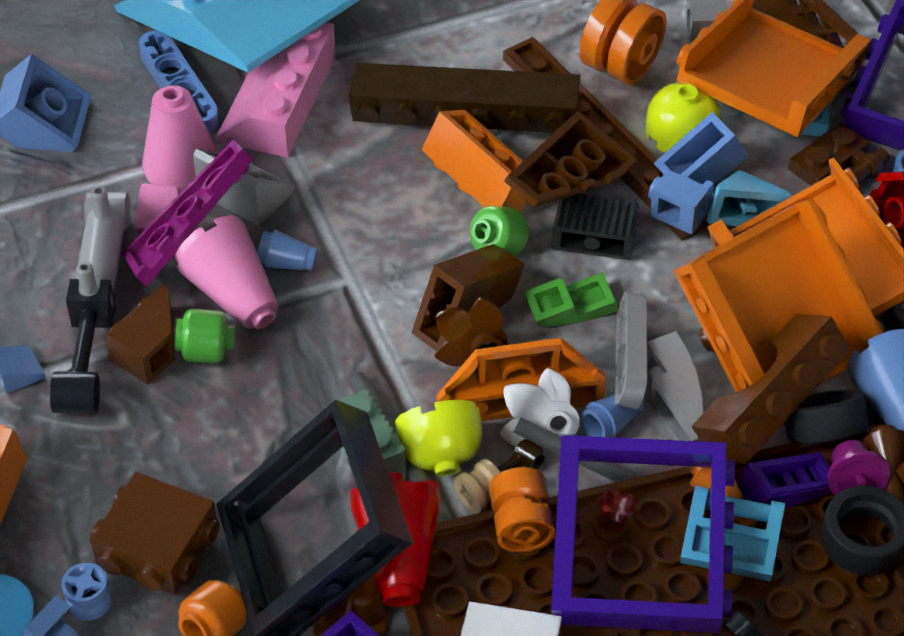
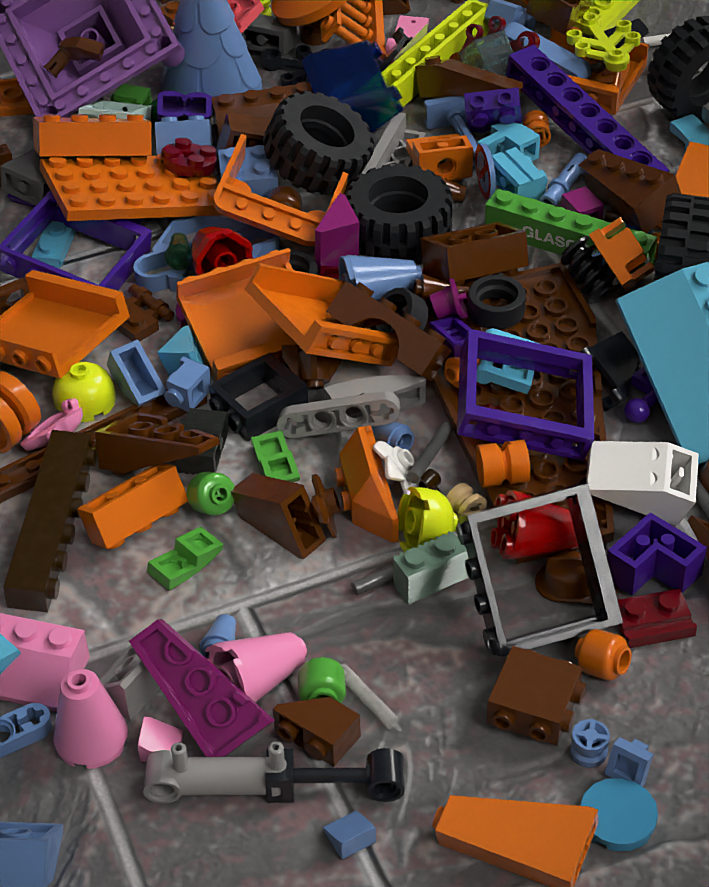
camera: 90 degrees left, 5 degrees down
none -> bright pink arm [20,398,83,451]
none -> bright green slope [147,527,223,590]
none -> black window [209,352,309,441]
none -> white piece [341,664,401,731]

